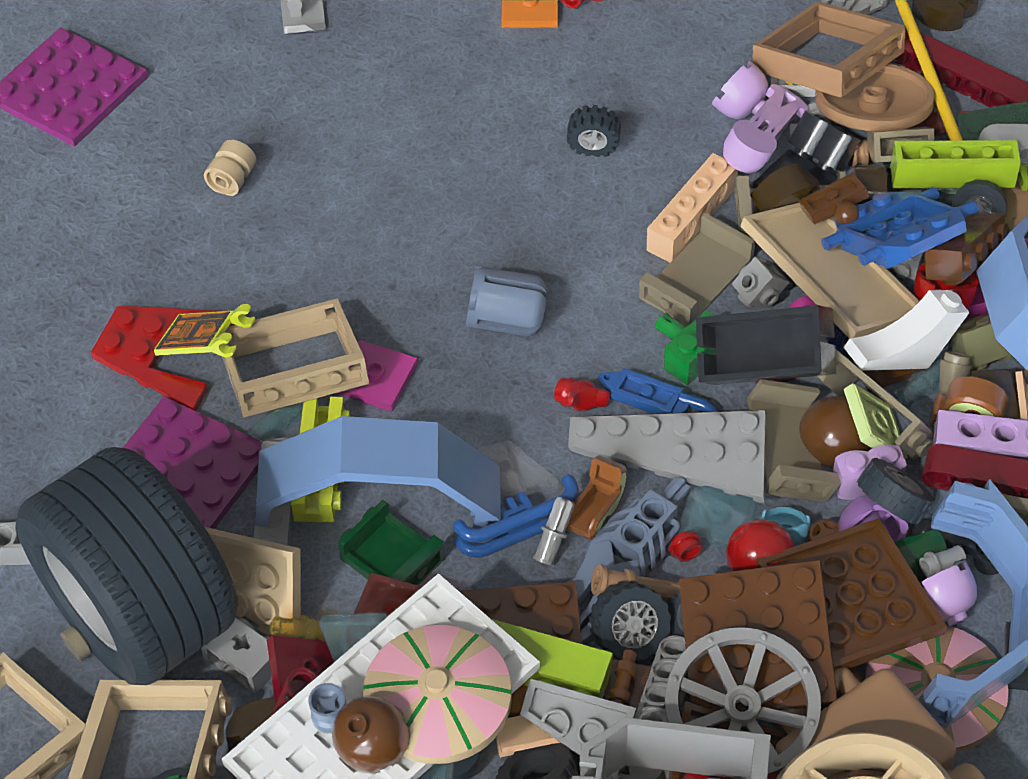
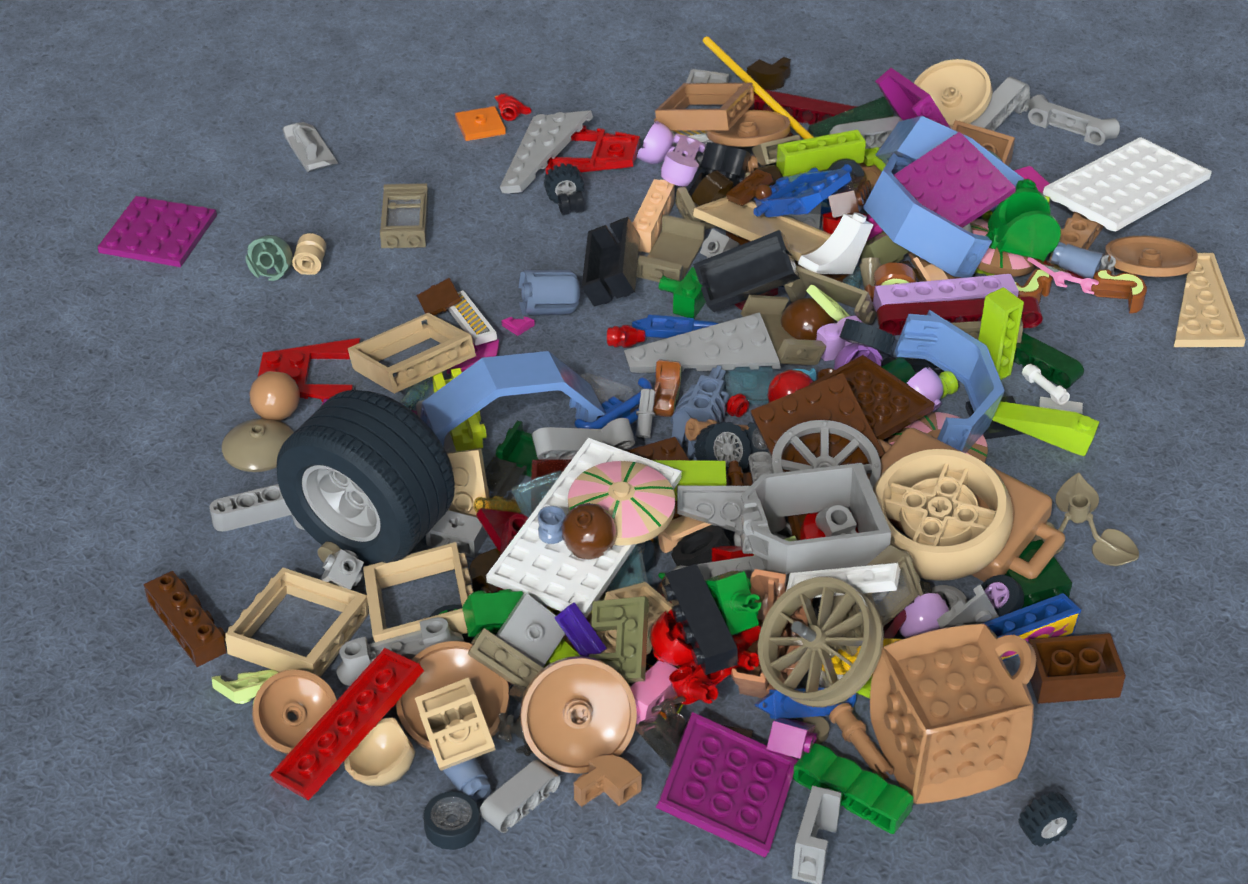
camera: 20 degrees left, 10 degrees down
flag [154,304,256,357] -> none
light grey pin [919,545,967,578] -> none
none -> dark tan dish [222,418,294,472]
none -> sand green cylinder [246,235,292,281]
none -> medium nougat piece [249,371,300,421]
none -> light grey brick [320,549,364,590]
none -> dark tan door [380,184,428,248]
none -> reddish brown piece [416,278,462,315]
none -> tile [448,291,497,346]
none -> clear smoke plate [485,457,527,507]
none -> light grey wing [500,110,593,194]
none -> dark pink tile [502,317,535,336]
none -> light grey beam [532,418,635,461]
none -> red wing [545,125,641,174]
none -> black wheel [558,191,584,216]
none -> black piece [582,217,640,307]
none -> lime wheel [939,371,958,399]

